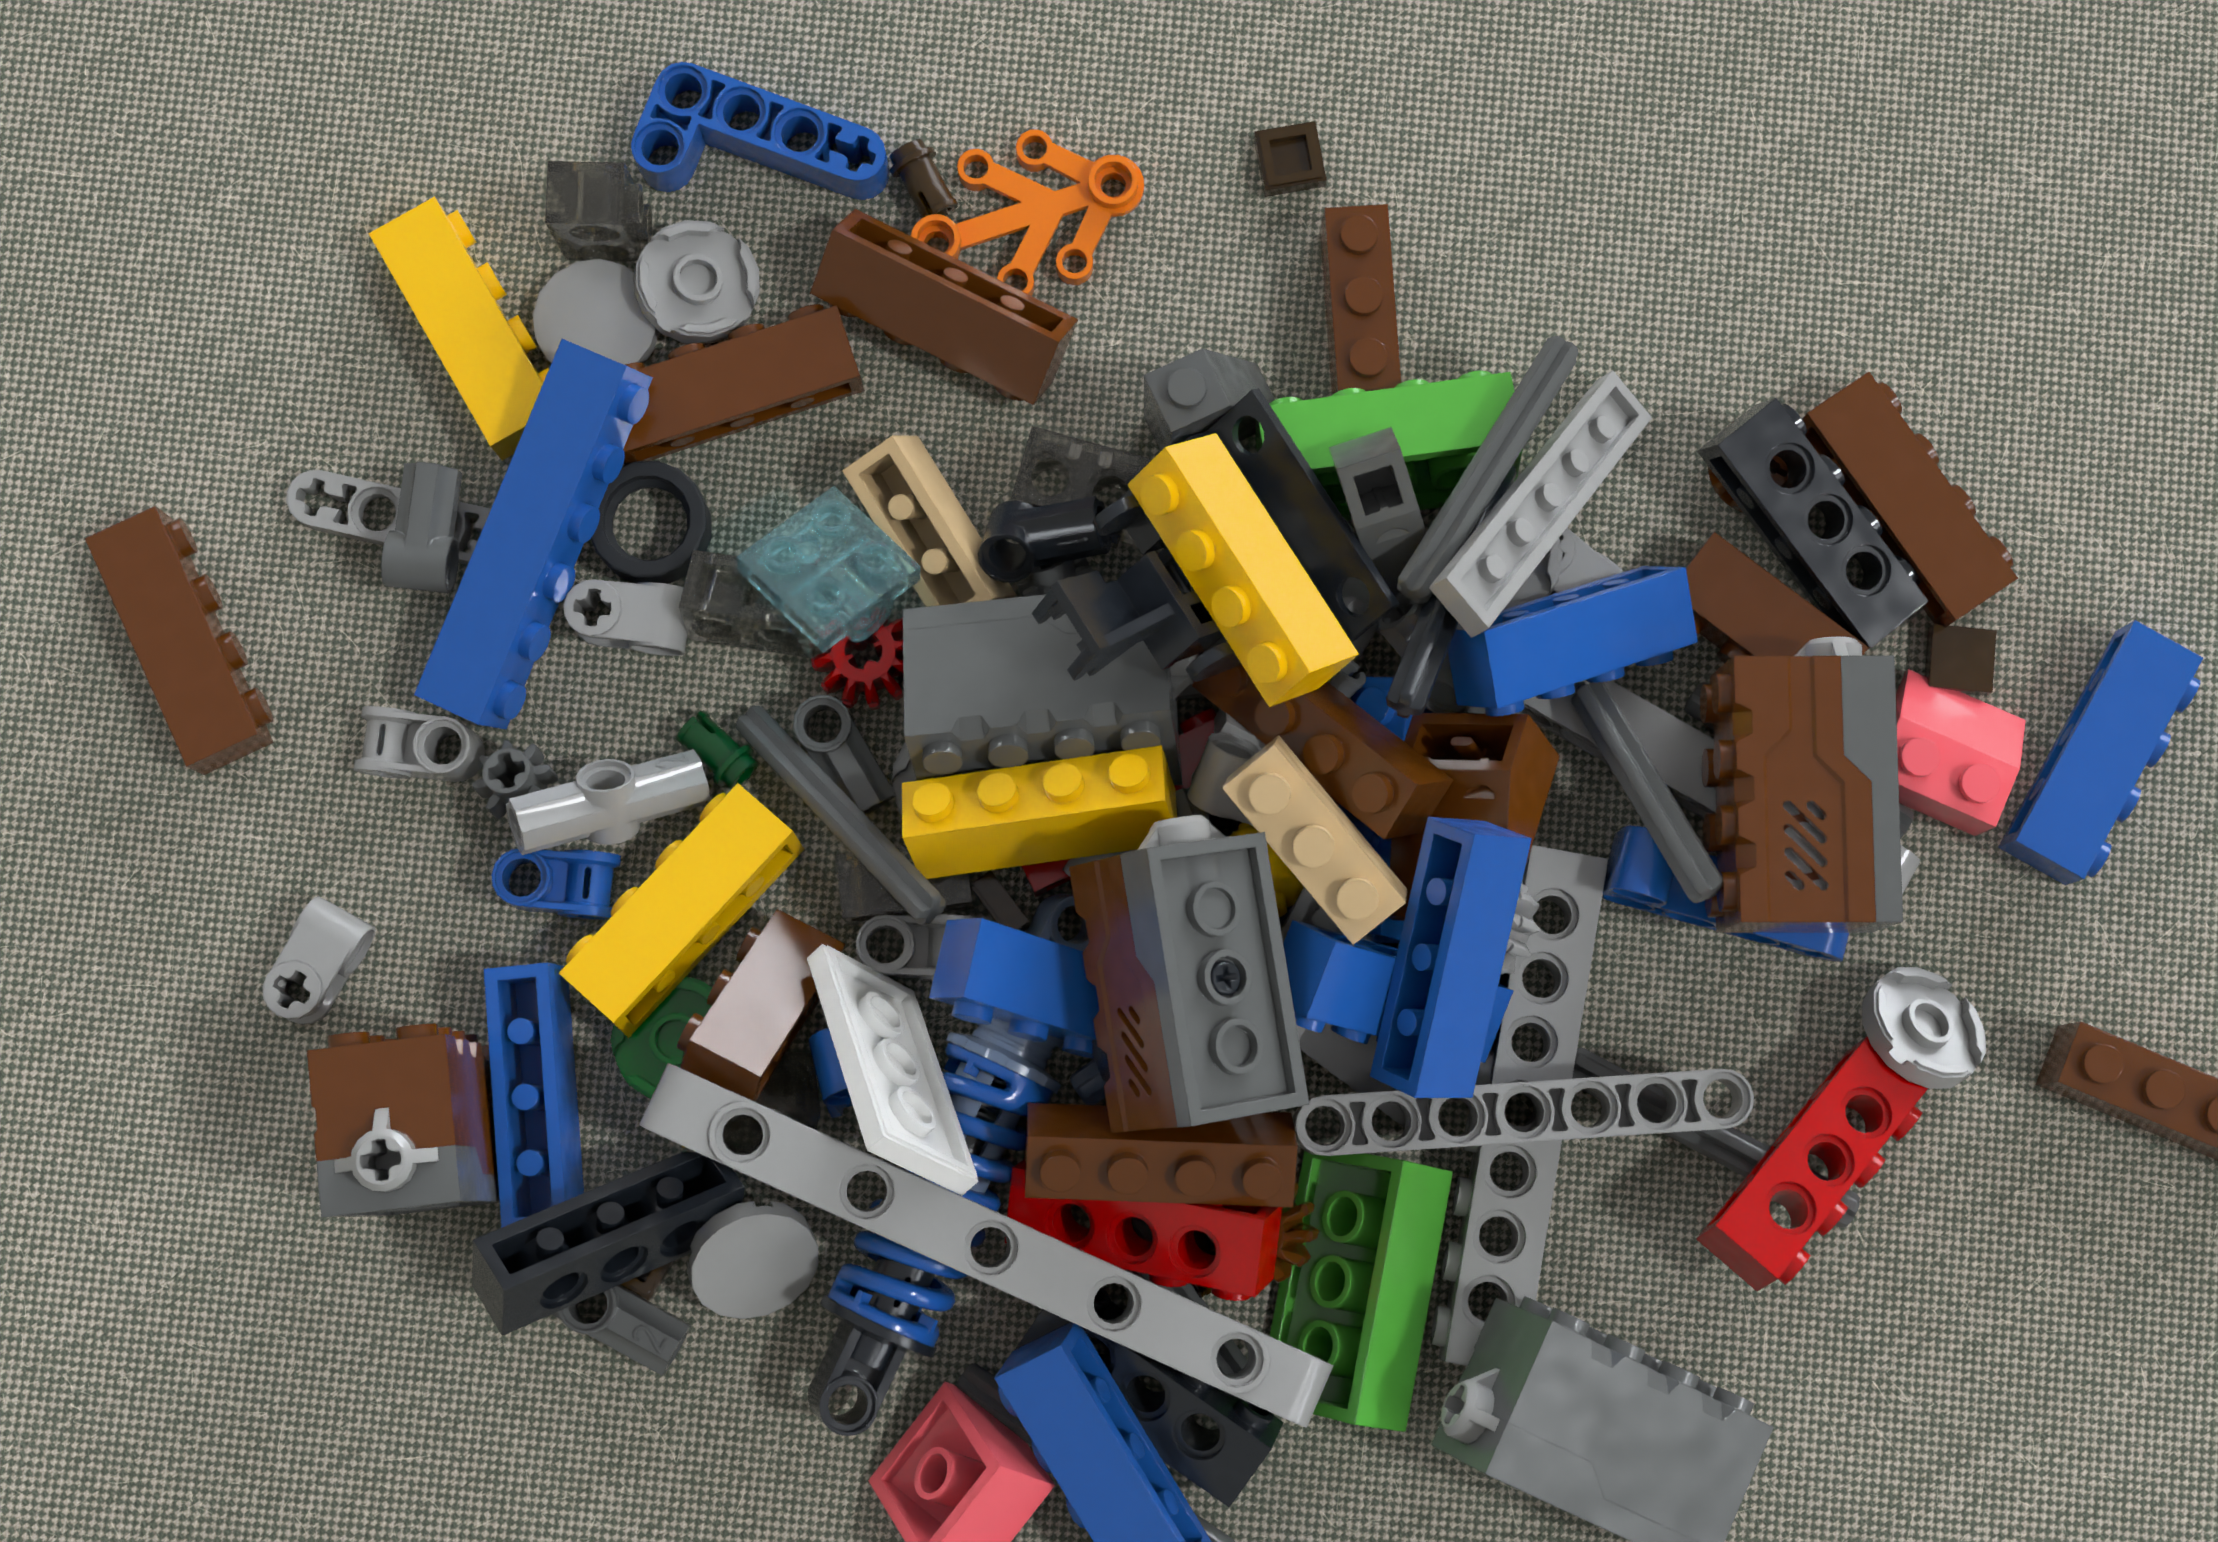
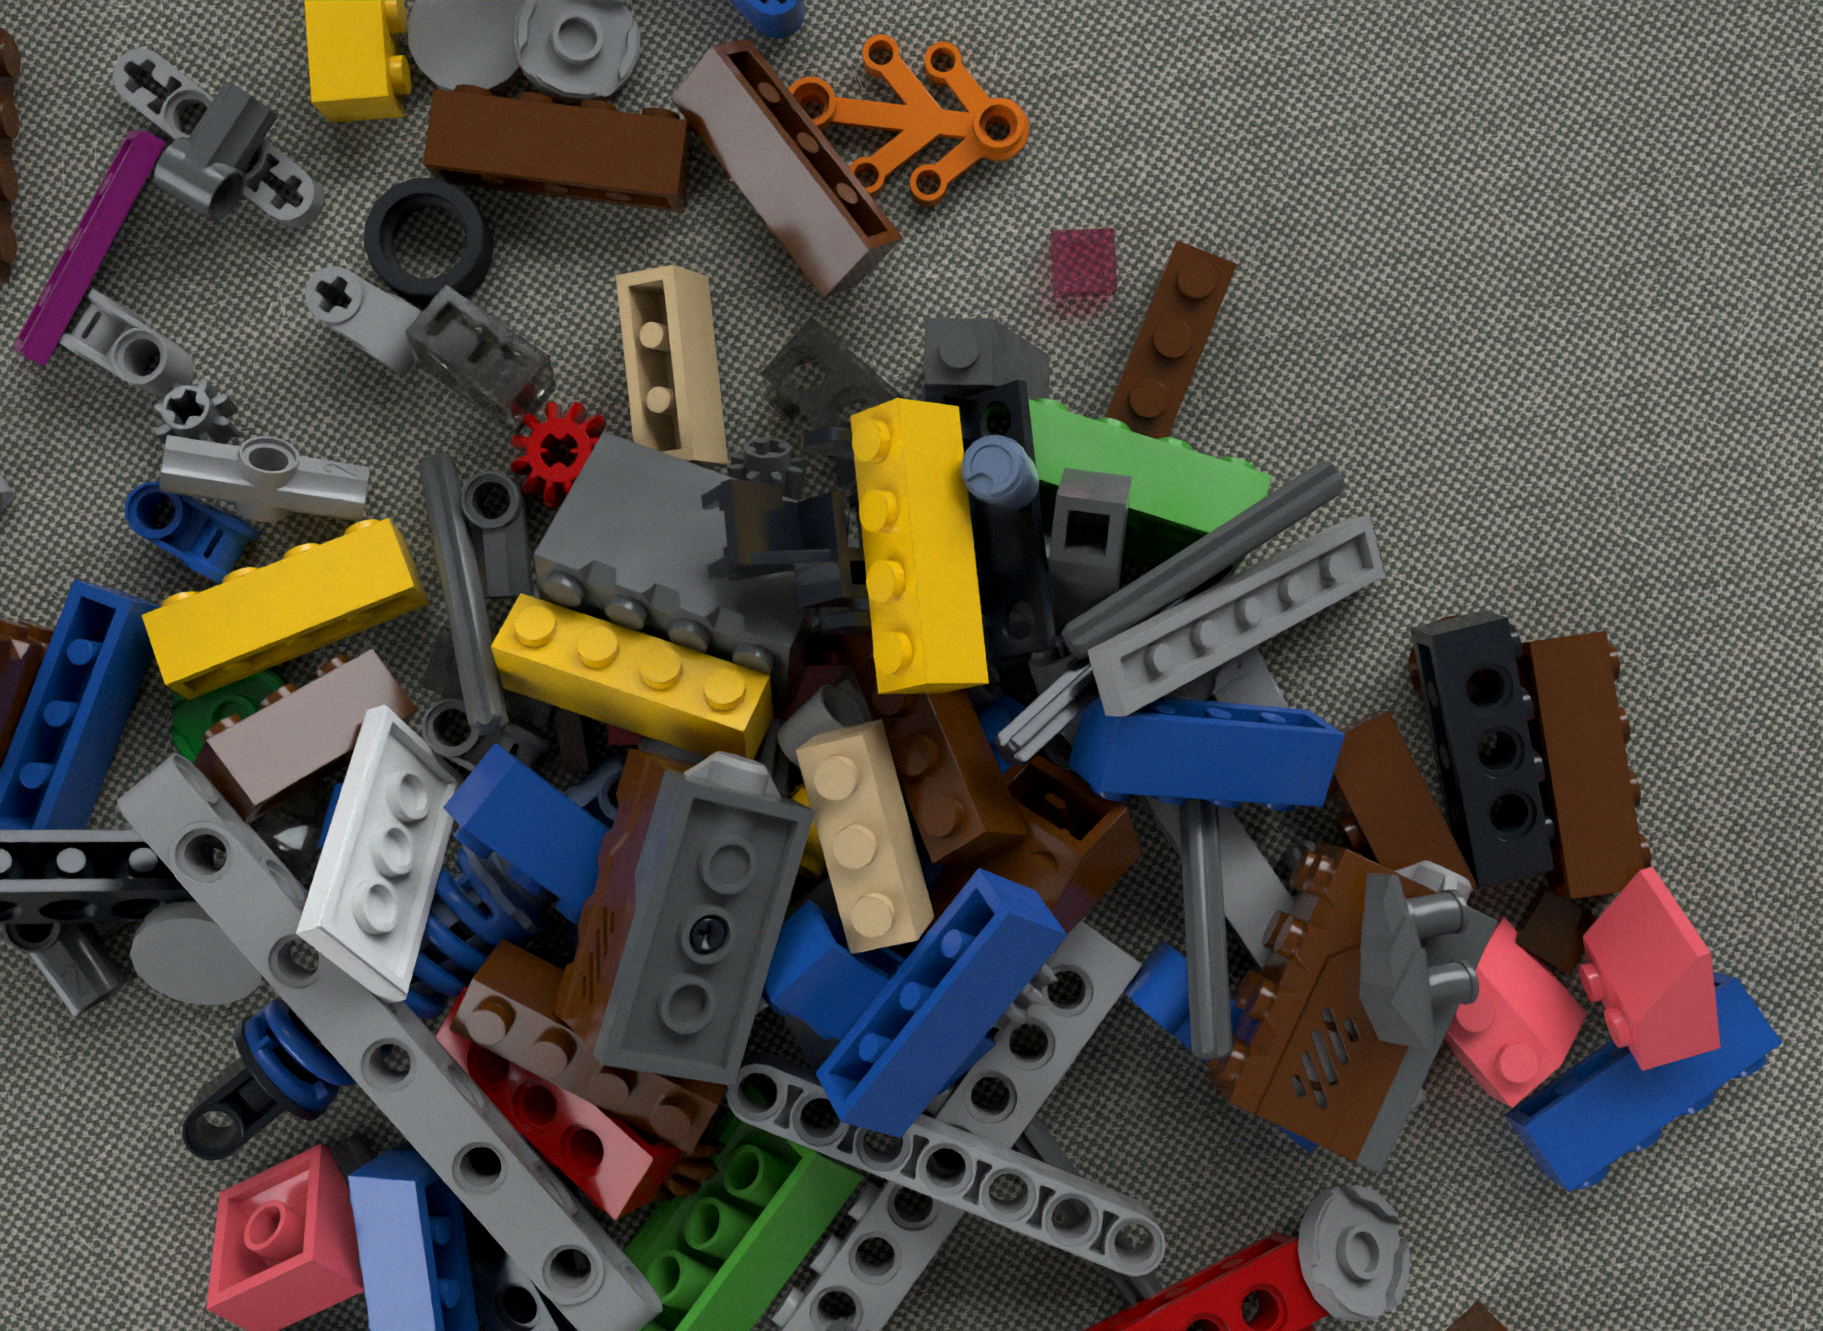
camera: 25 degrees right, 5 degrees up
blue brick [414,339,653,729] -> none
dark green pin [676,710,758,789] -> none
clear light blue plate [737,486,921,653] -> none
dark brown pin [889,139,958,219] -> none
black piece [978,496,1112,583] -> none
dark brown tile [1253,121,1327,197] -> none
none -> magenta tile [12,130,166,367]
none -> sand blue piece [961,435,1039,511]
none -> clear pink tile [1050,228,1117,298]
none -> dark grey connector [1359,873,1479,1050]
none -> coral slope [1578,866,1721,1071]

